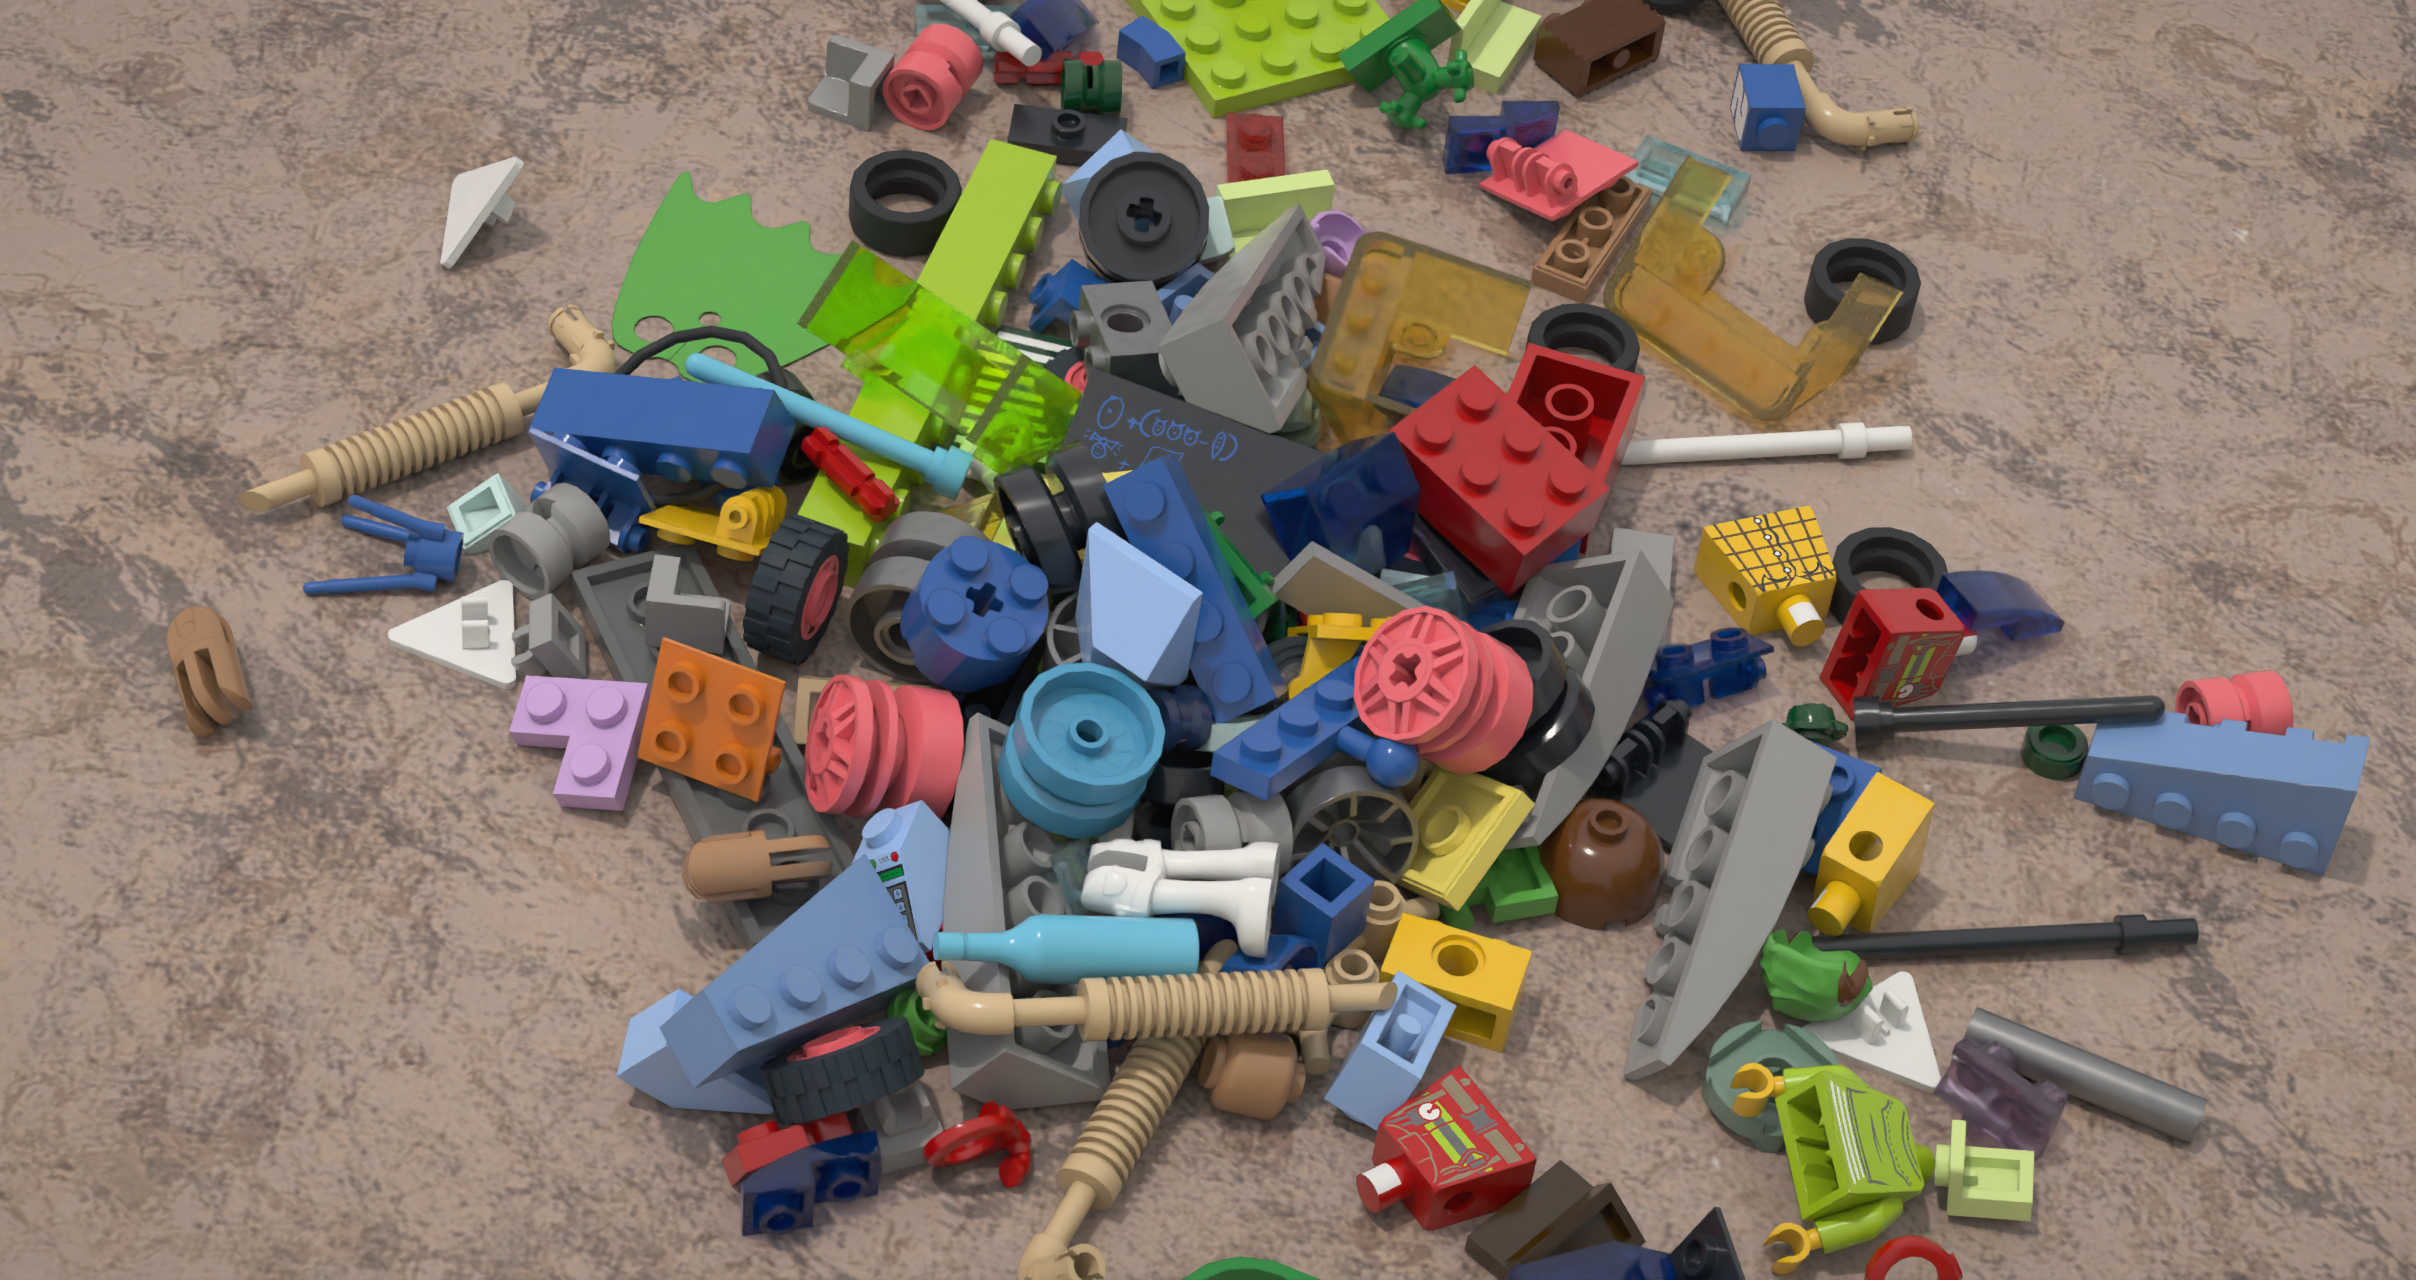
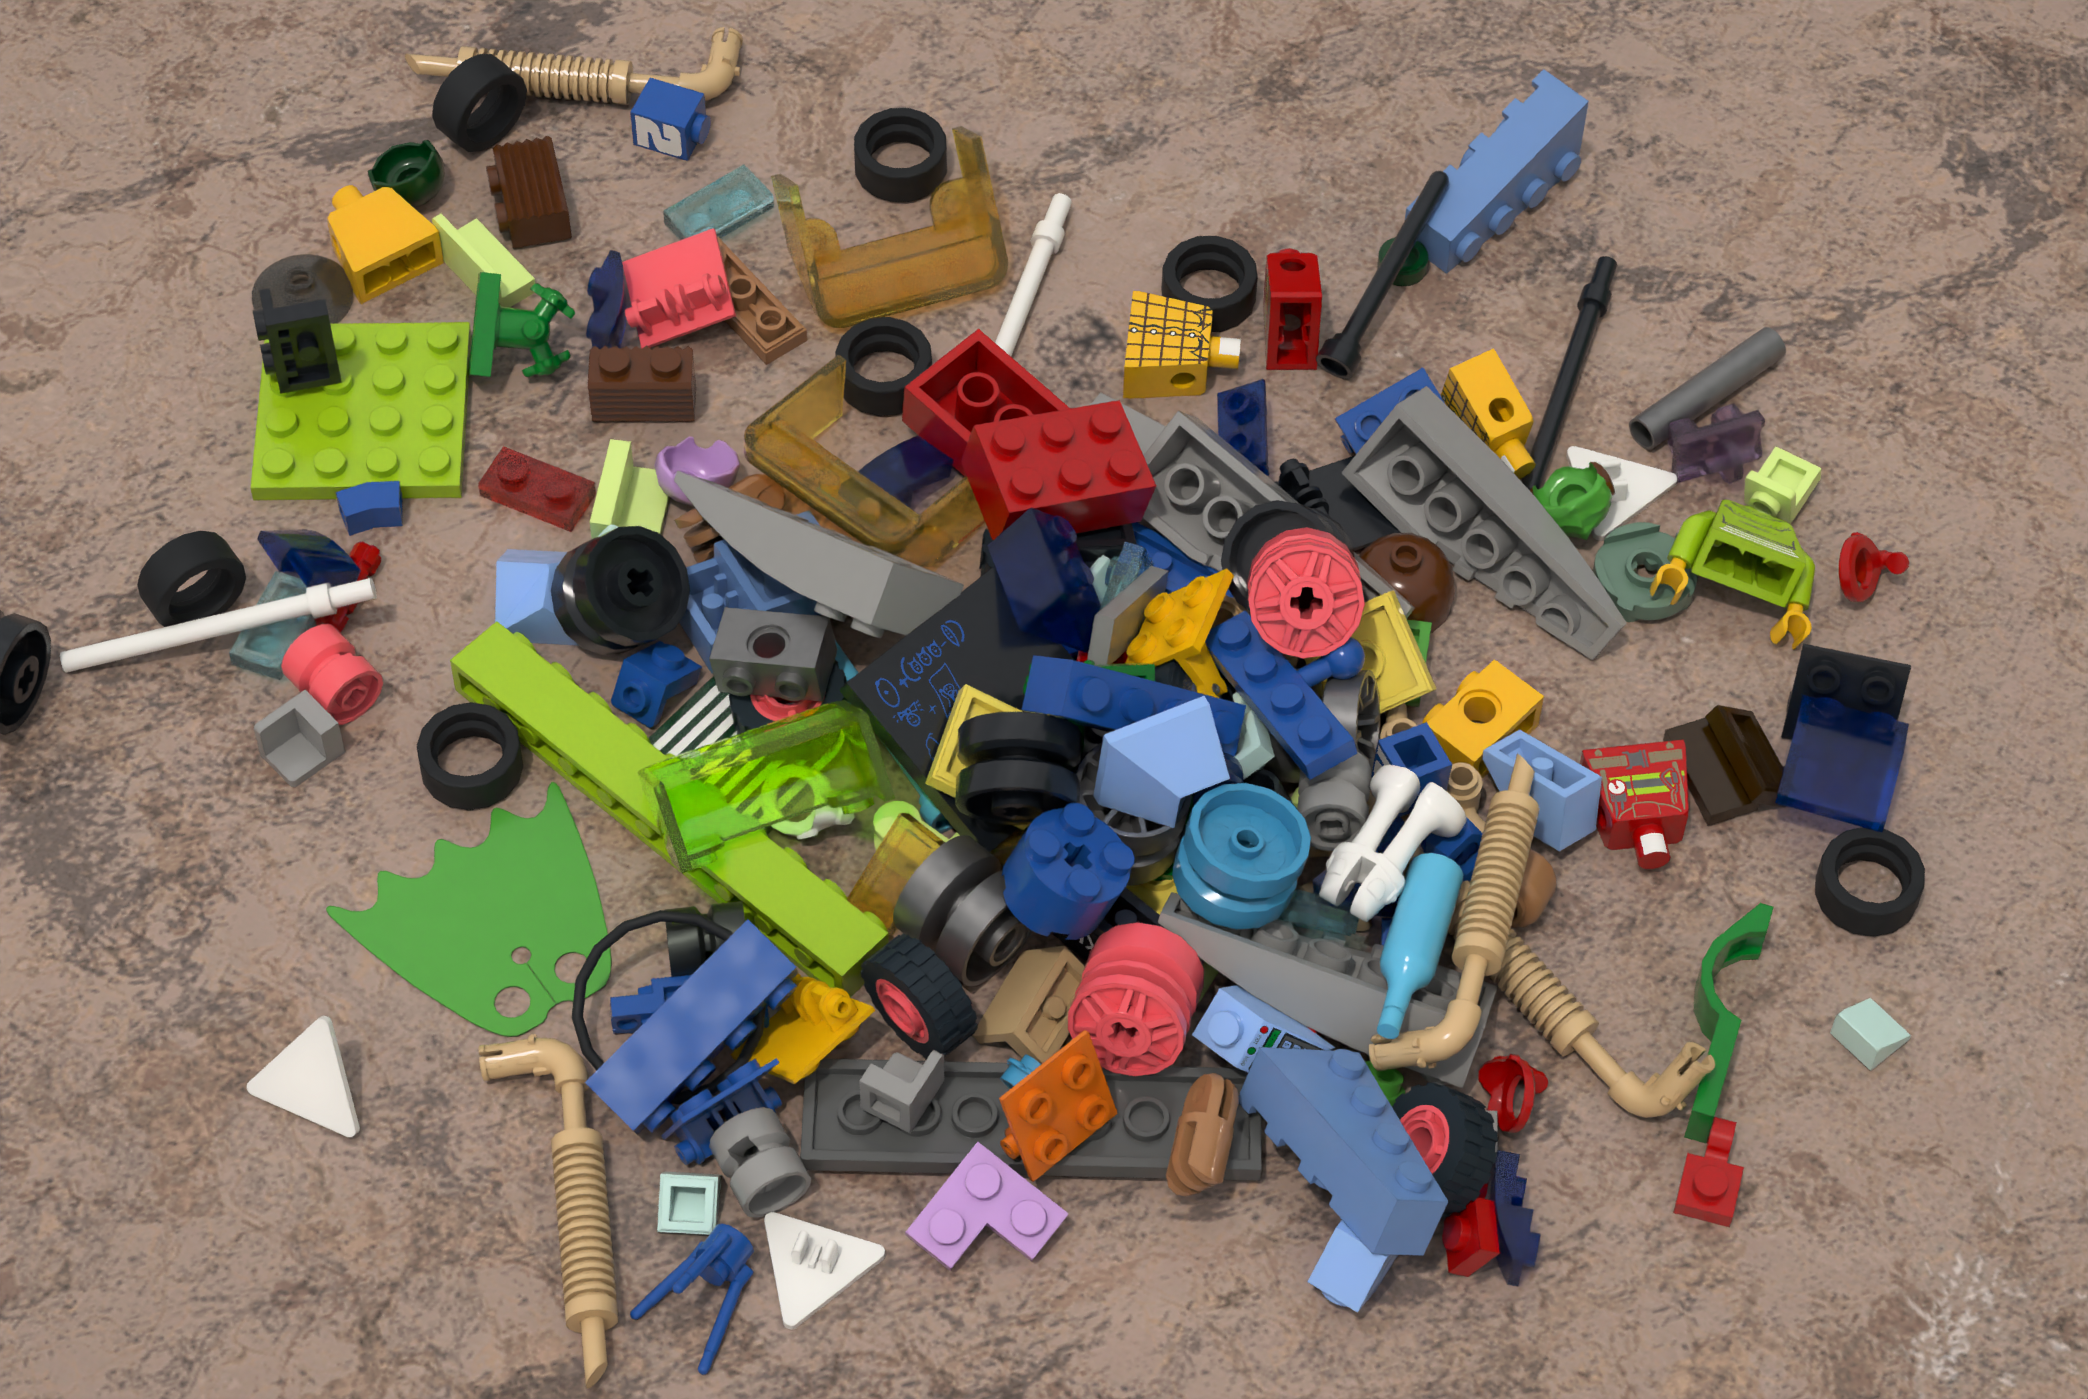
camera: 60 degrees left, 10 degrees up
light grey tile [511,593,586,679] -> none
medium azure piece [685,353,974,501] -> none
red axle [801,427,900,523] -> none
black plate [1007,104,1128,166] -> none
dark green wheel [1061,59,1122,117] -> none
dark green plant [1781,703,1848,747] -> none
clear blue slope [1936,570,2065,641] -> none
coral wheel [2175,670,2294,736] -> none
none -> reddish brown brick [588,346,696,421]

